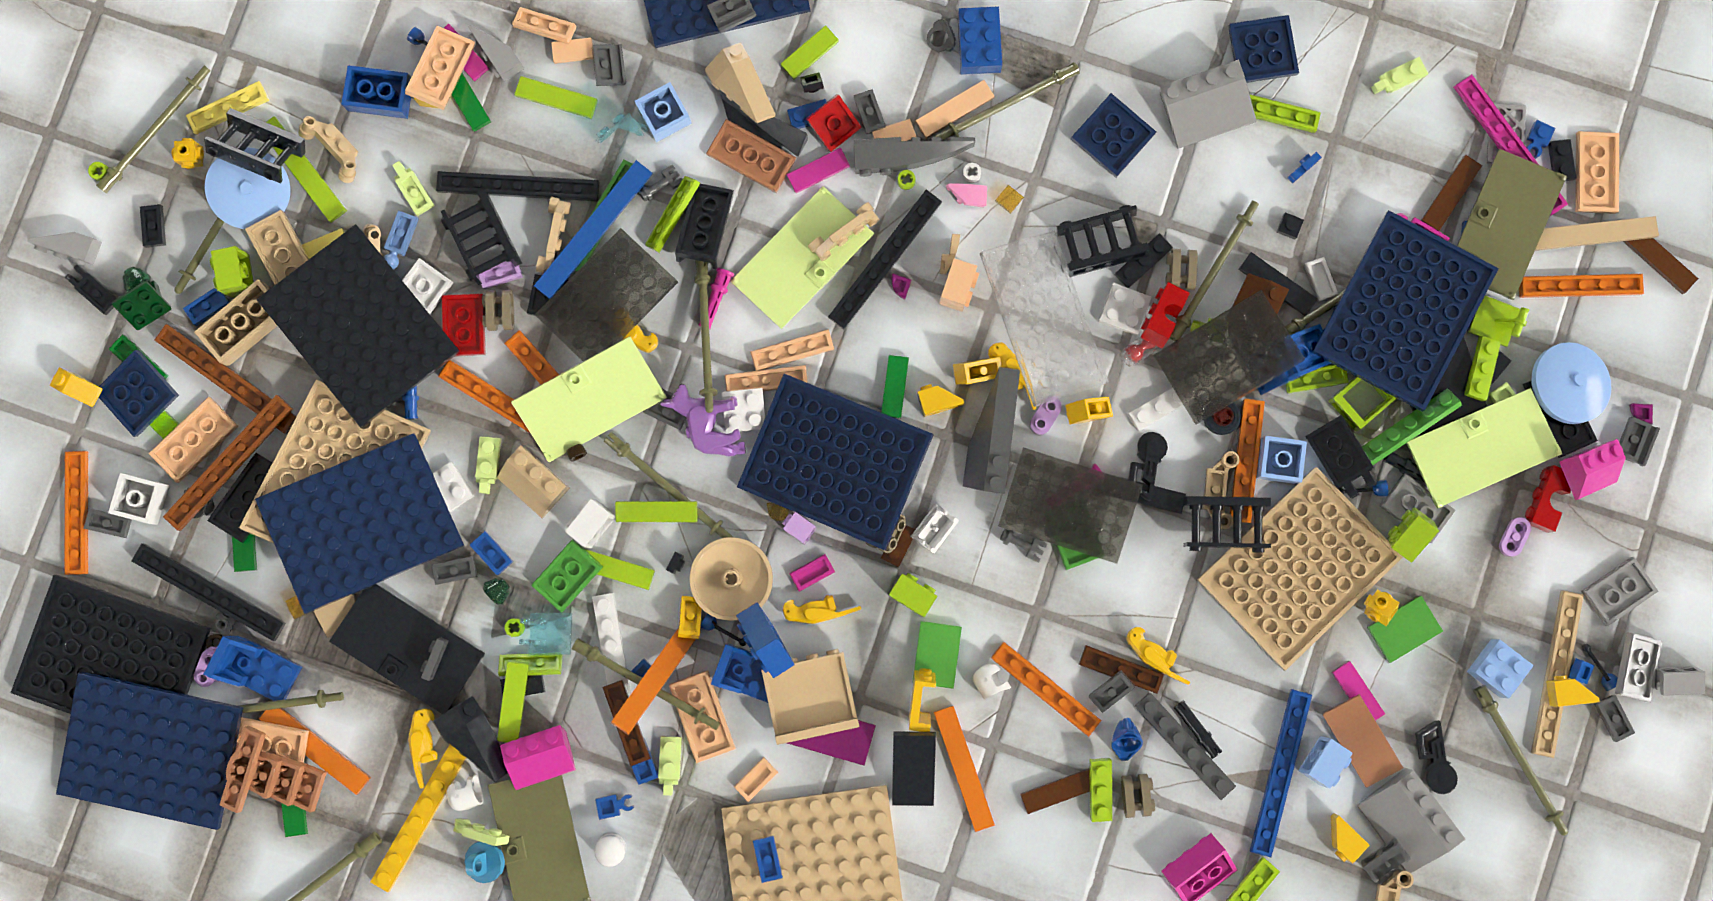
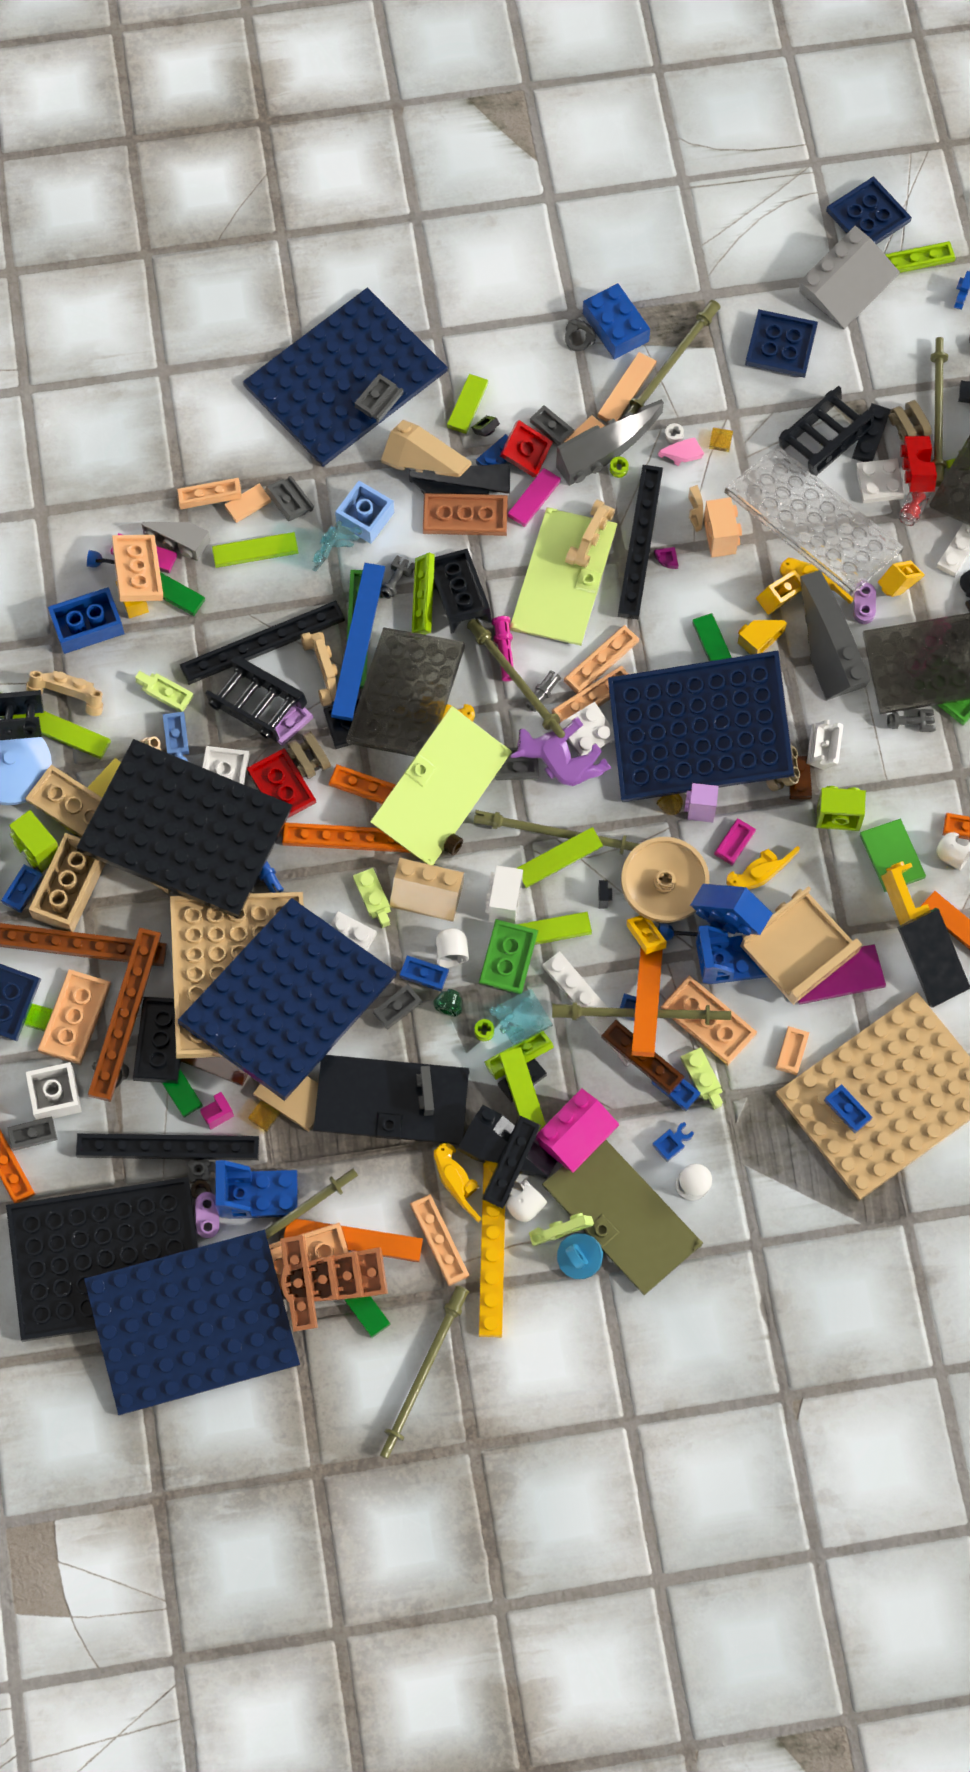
camera: 30 degrees left, 15 degrees down
none -> dark pink panel [200,1092,234,1130]
none -> light nougat tile [410,1194,469,1286]
none -> white helmet [435,928,469,968]
none -> black tile [482,1116,541,1209]
none -> dark grey pin [525,670,561,712]

